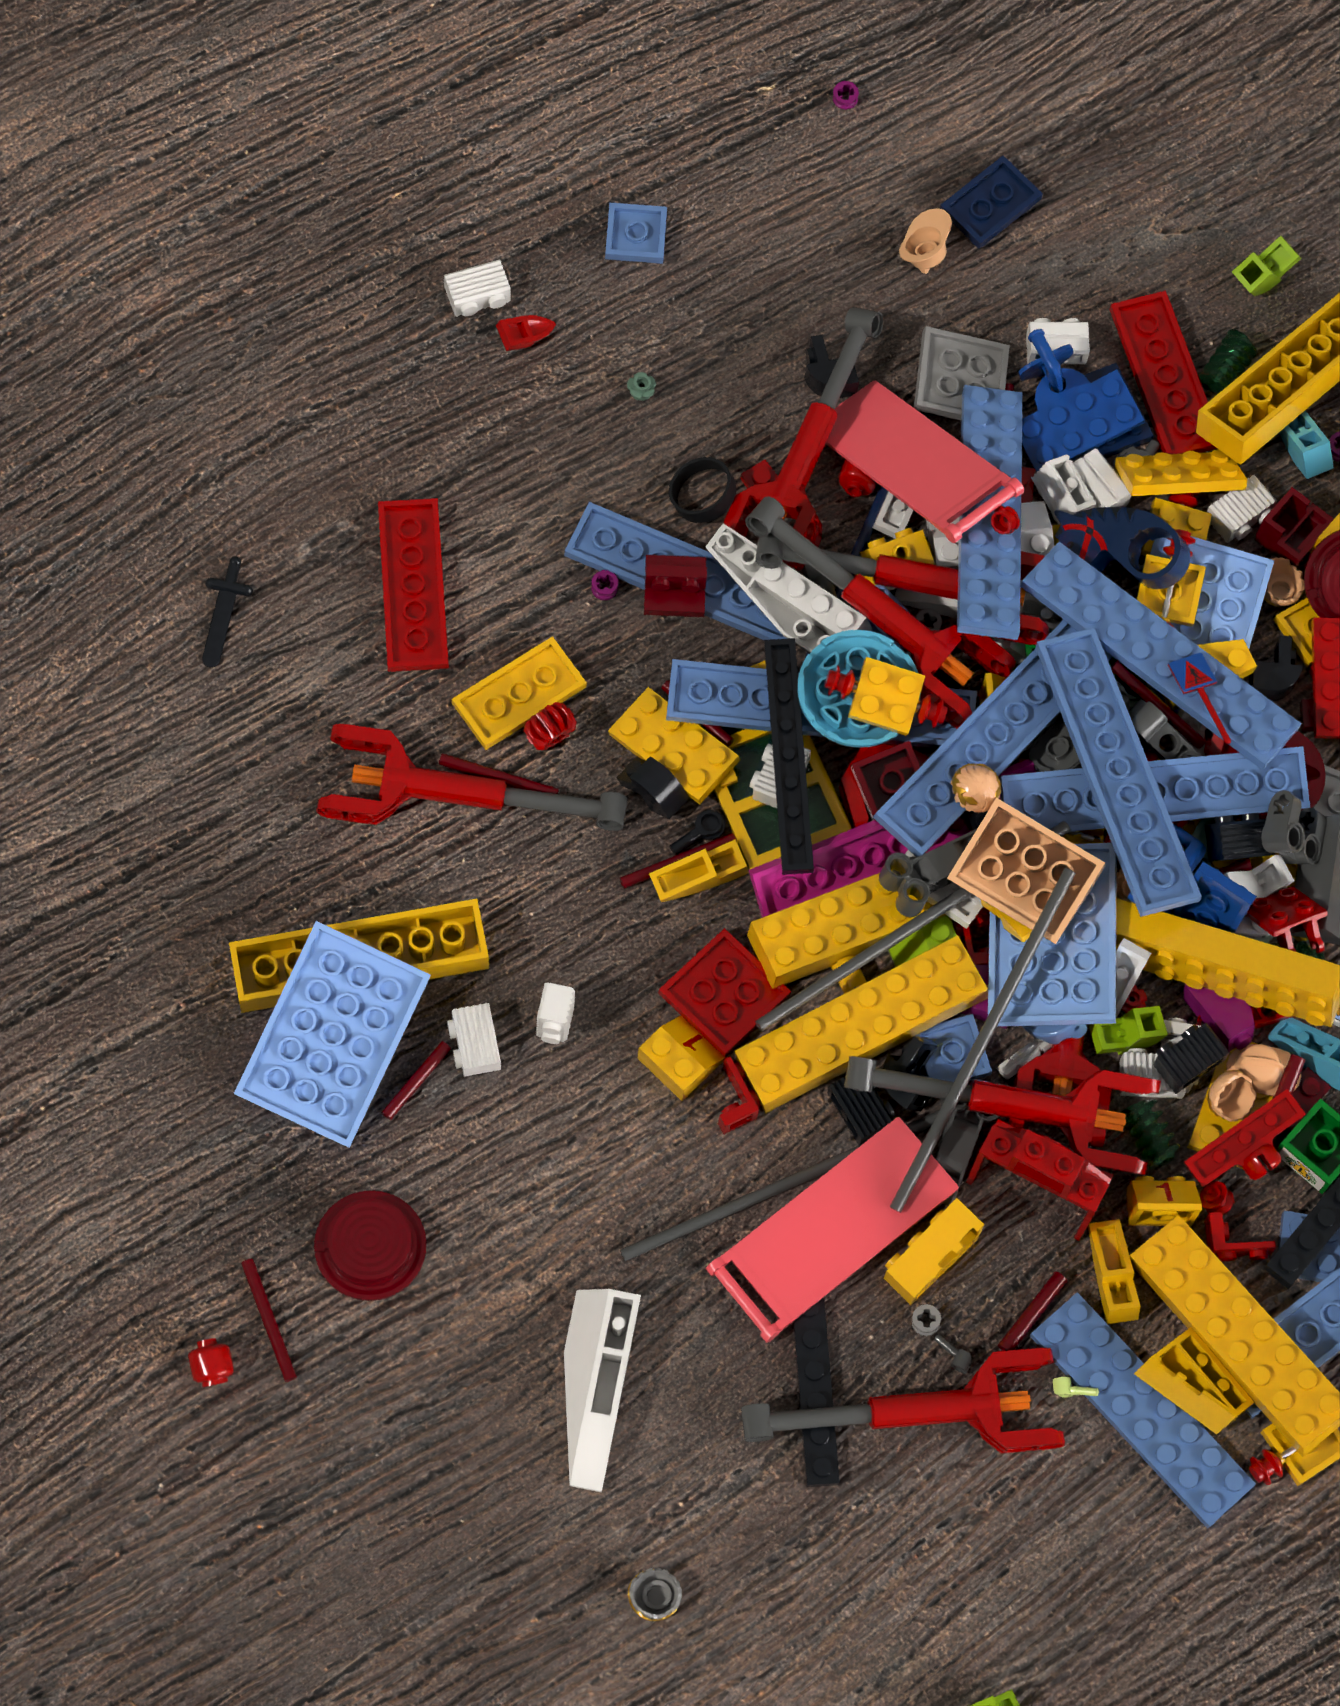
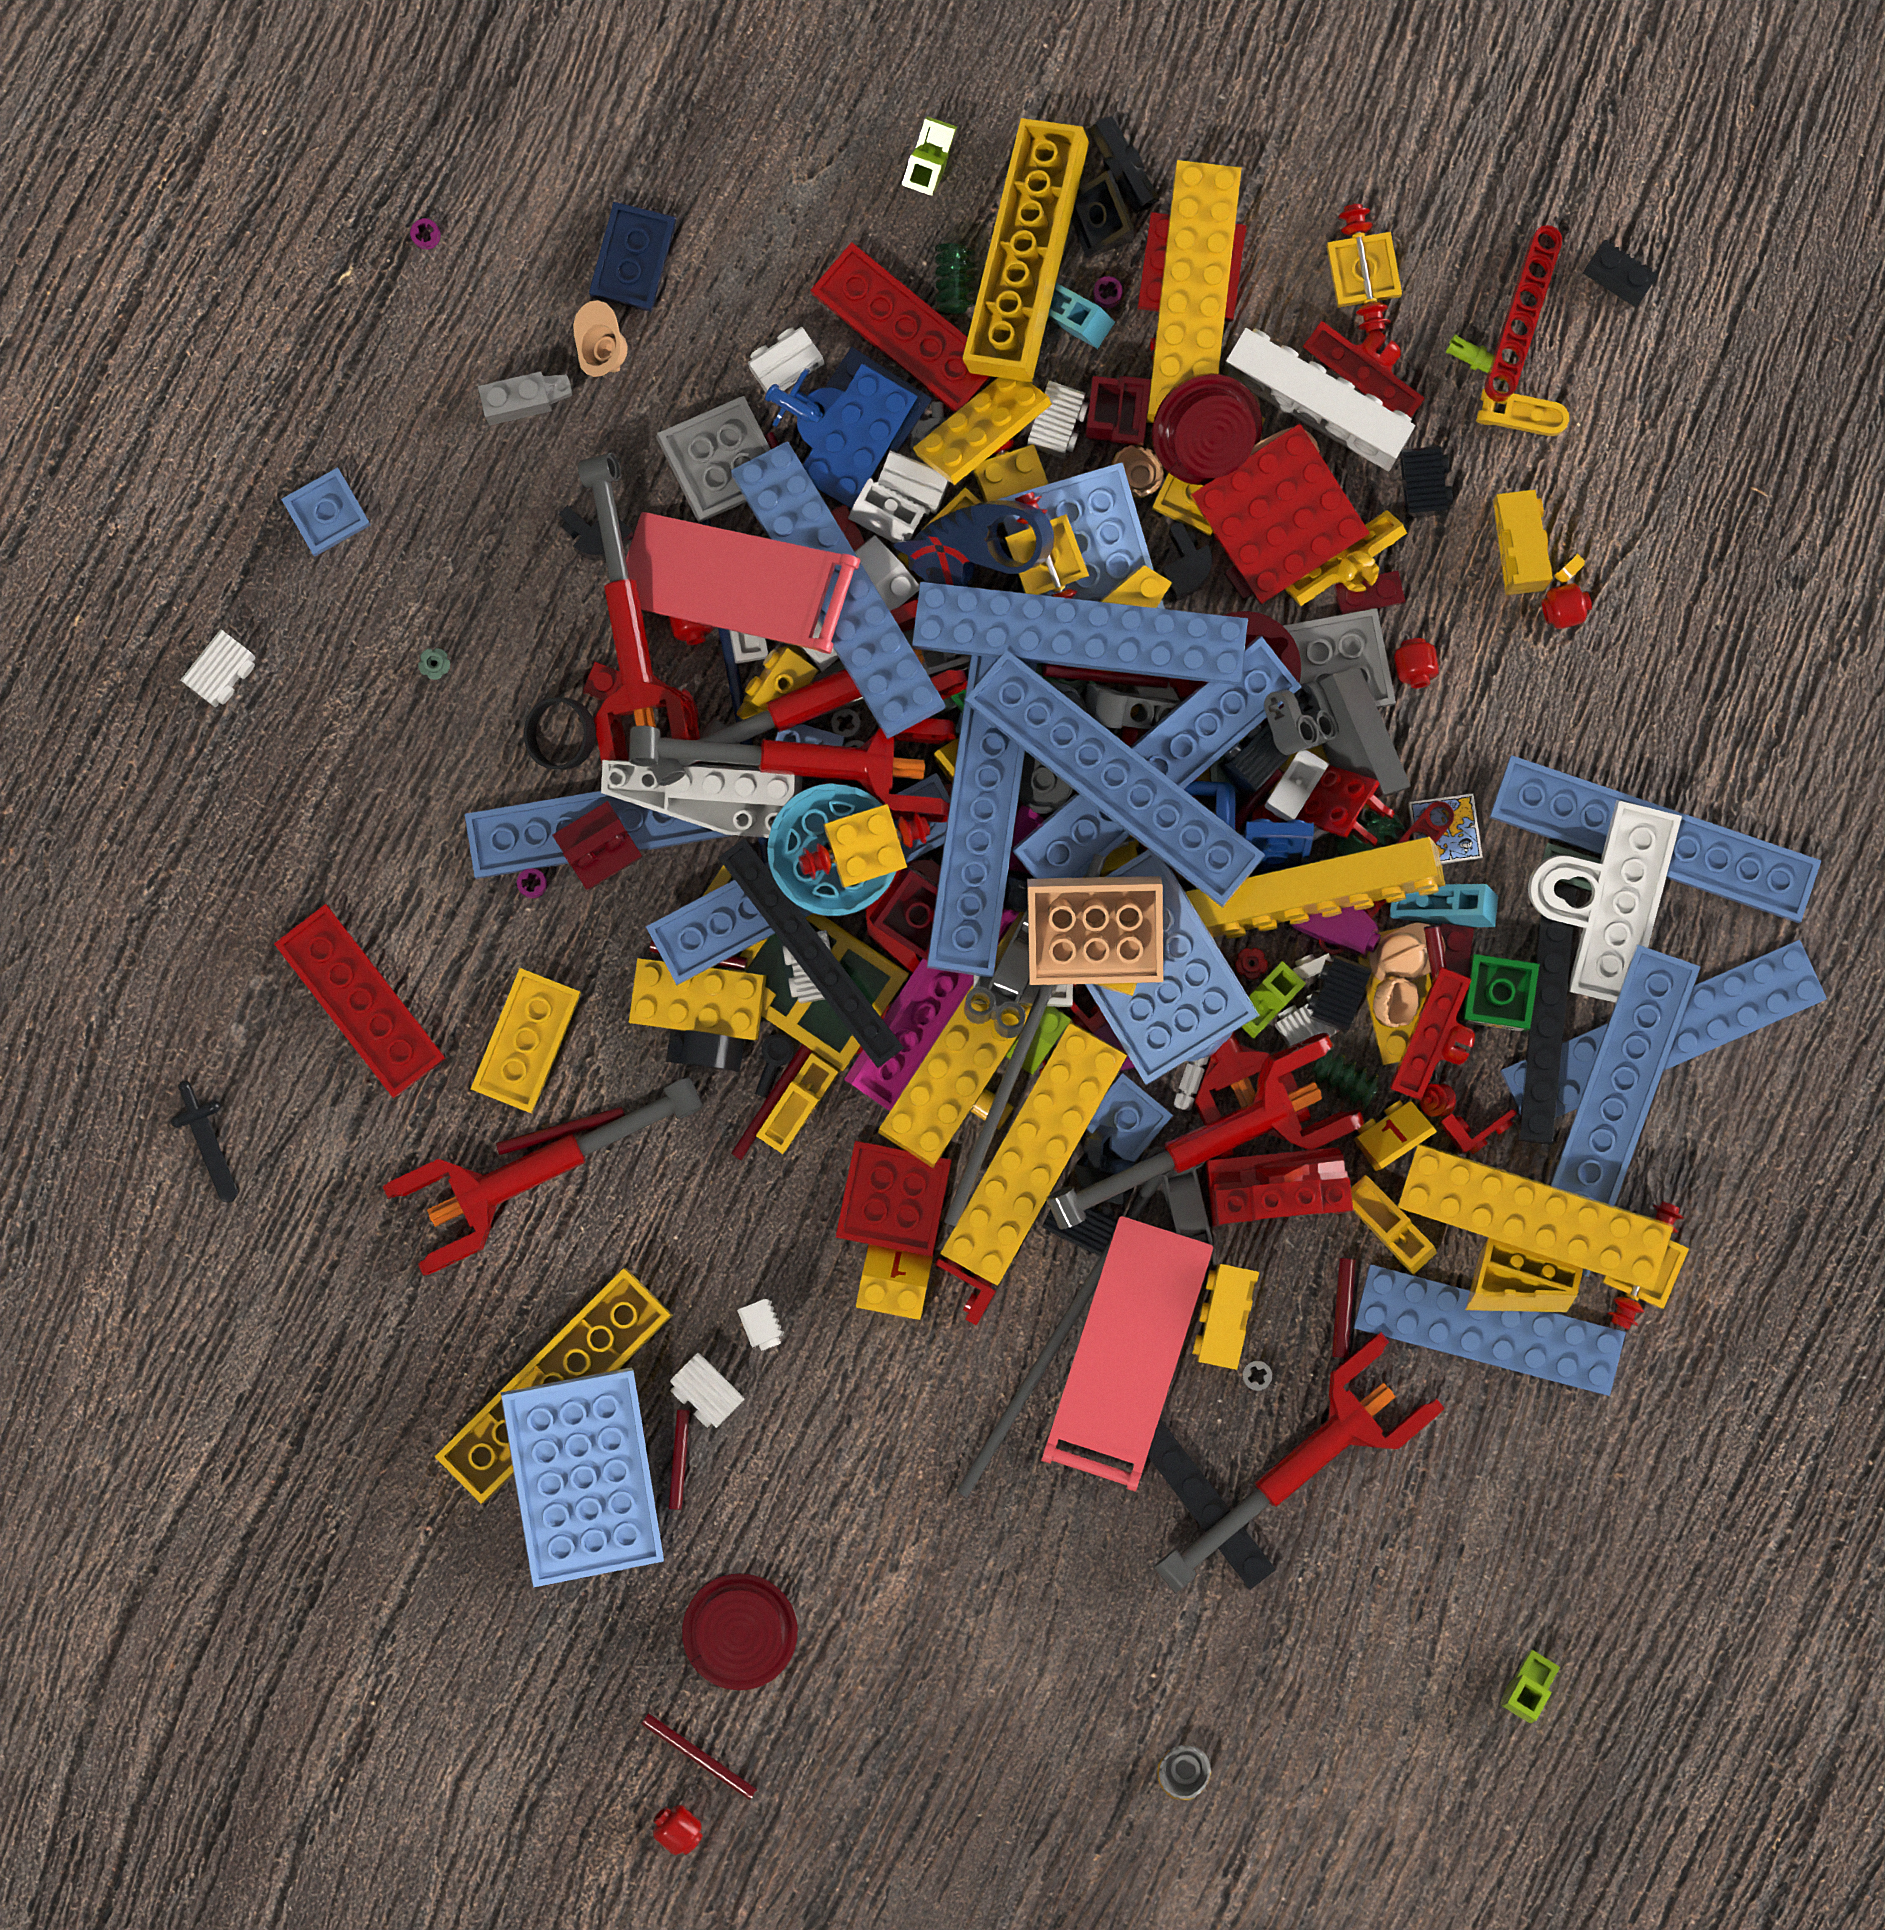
camera: 25 degrees left, 15 degrees up
red plate [496,315,556,351] -> none
red gear [523,702,577,751] -> none
white wedge [564,1289,641,1493] -> none
dark grey piece [890,868,1076,1213] -> none
dark grey hand [934,1334,972,1374] -> none
light nougat hair [951,763,1001,813] -> none
red plate [991,505,1020,534] -> none
yellowish green hand [1053,1377,1099,1398] -> none
white plate [1116,938,1151,1018] -> none
piece [1168,652,1231,744] -> none
none -> light grey hinge [478,371,572,426]

